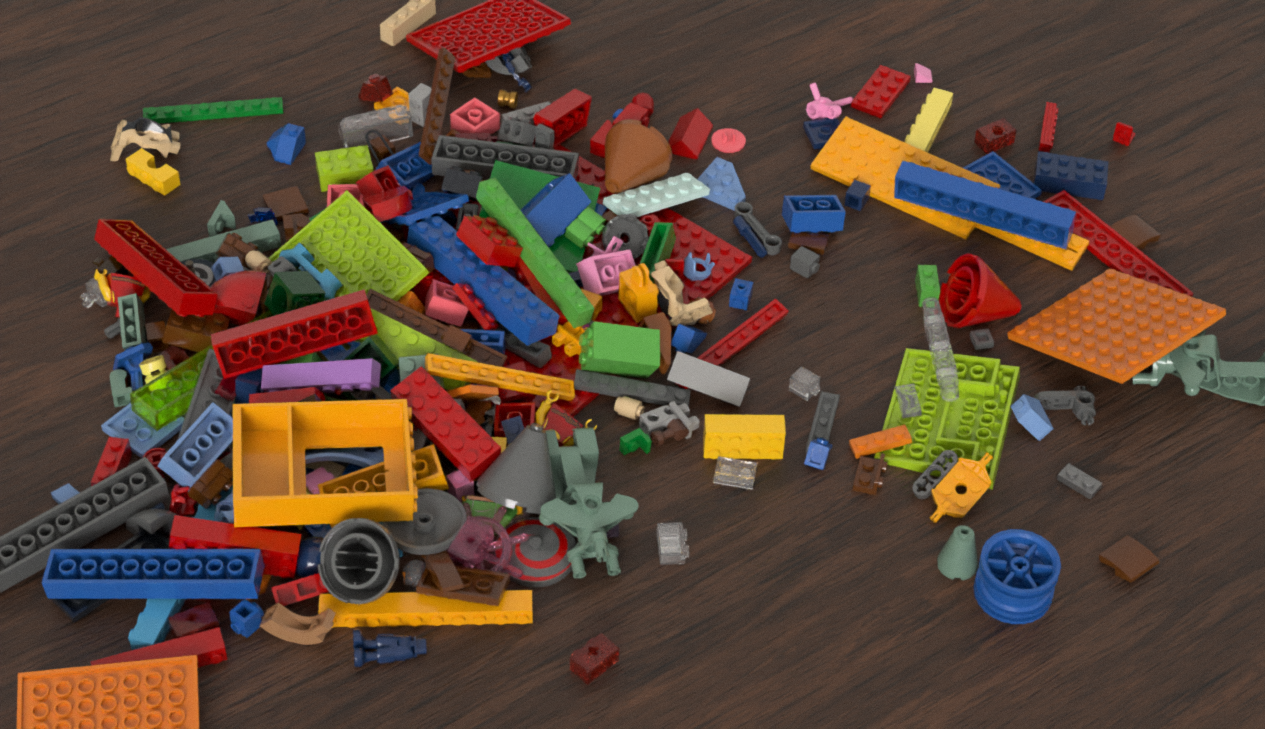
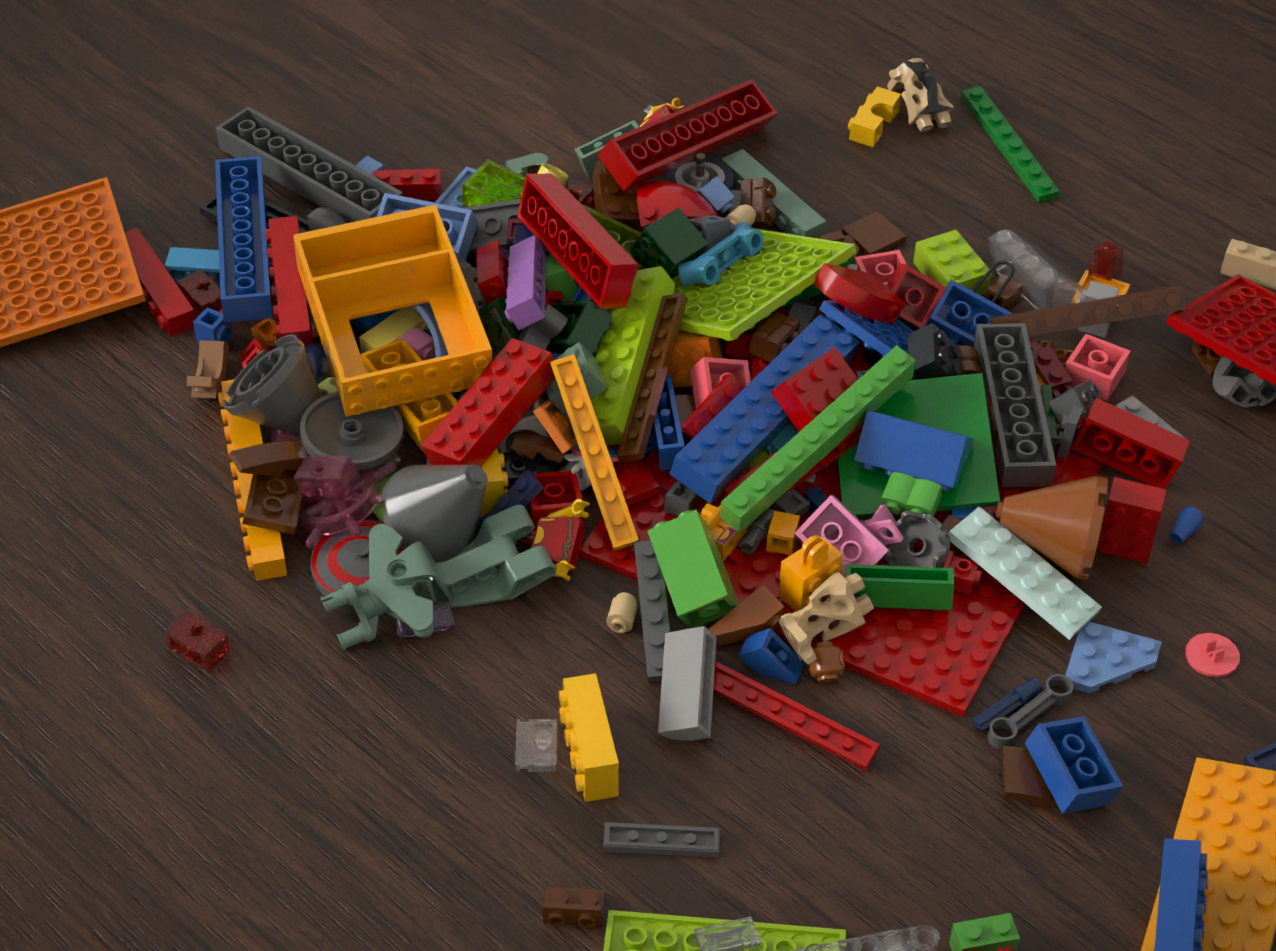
camera: 80 degrees right, 0 degrees up
blue piece [113,343,153,392] -> none
sand green slope [207,200,236,237] -> none
clear blue plate [247,207,278,225] -> none
blue slope [266,123,306,165] -> none
dark blue piece [353,629,427,667] -> none
reddish brown brick [441,325,474,355] -> none
pearl gold wheel [498,89,518,109] -> none
dark blue piece [503,52,532,93] -> none
green bracket [619,428,651,455] -> none
red head [632,93,654,117] -> none
light grey hips [639,401,700,447] -> none
clear brick [656,522,689,565] -> none
red bracket [665,259,684,280] -> none
red slope [668,108,713,160] -> none
medium blue piece [684,252,715,281] -> none
blue brick [729,278,753,310] -> none
clear brick [789,366,820,401] -> none
dark grey brick [790,246,820,278] -> none
bracket [804,438,833,470] -> none
dark blue brick [844,180,871,211] -> none
orange plate [849,424,912,459] -> none

